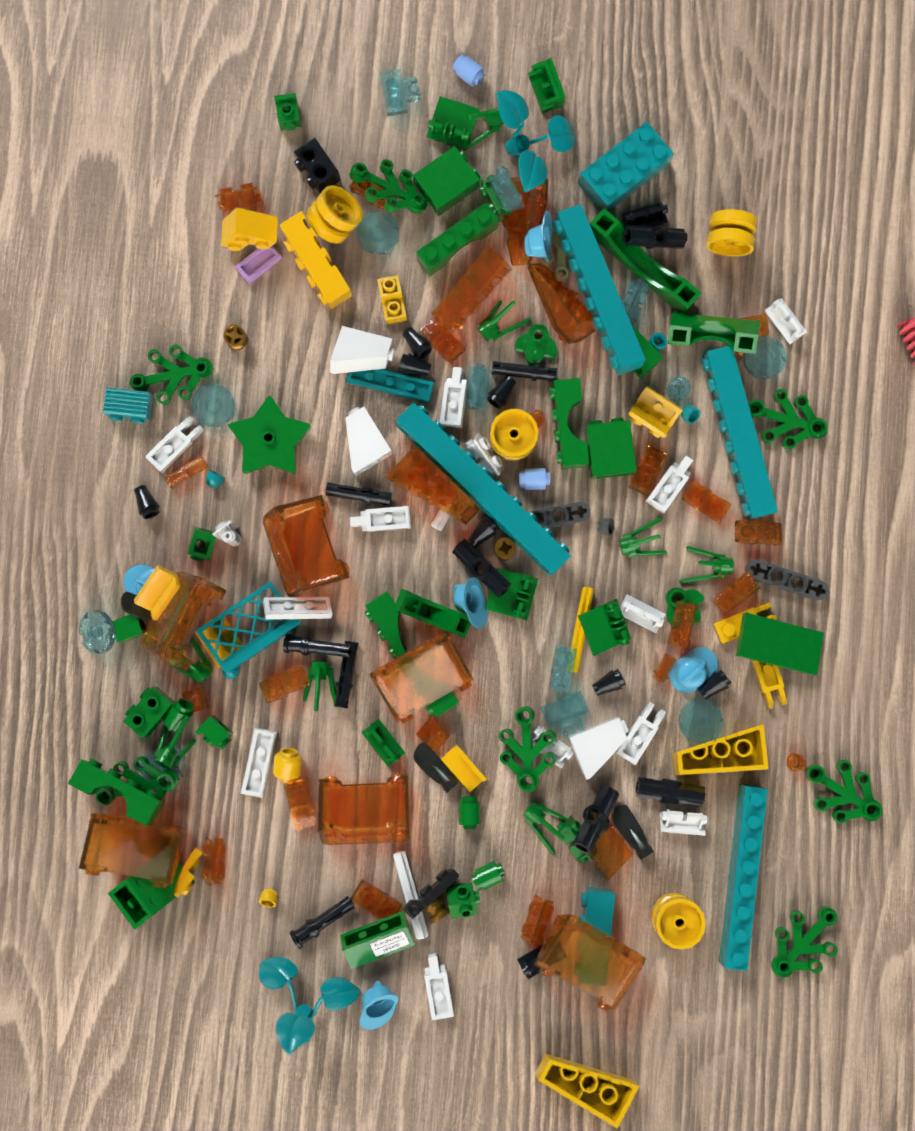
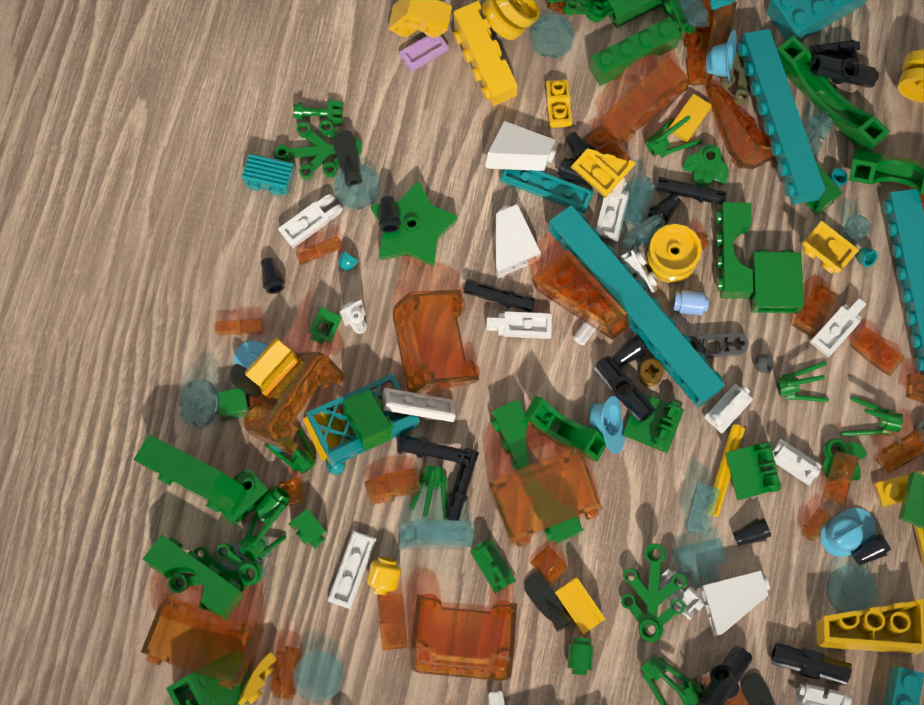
camera: 15 degrees right, 10 degrees down
pearl gold wheel [223,325,248,350] -> none
white hinge [616,702,666,765] -> none
none -> green brick [133,434,245,513]
none -> clear orange axle [215,318,263,336]
none -> clear light blue tile [292,651,343,703]
none -> green hinge [293,100,344,125]
none -> pearl dark grey piece [333,130,362,186]
none -> green brick [343,389,393,451]
none -> black cone [378,196,401,233]
none -> clear light blue slope [398,519,474,550]
none -> yellow wing [571,148,636,198]
none -> clear light blue tile [622,214,665,250]
none -> yellow tile [669,94,713,143]
none -> white hinge [704,383,753,434]

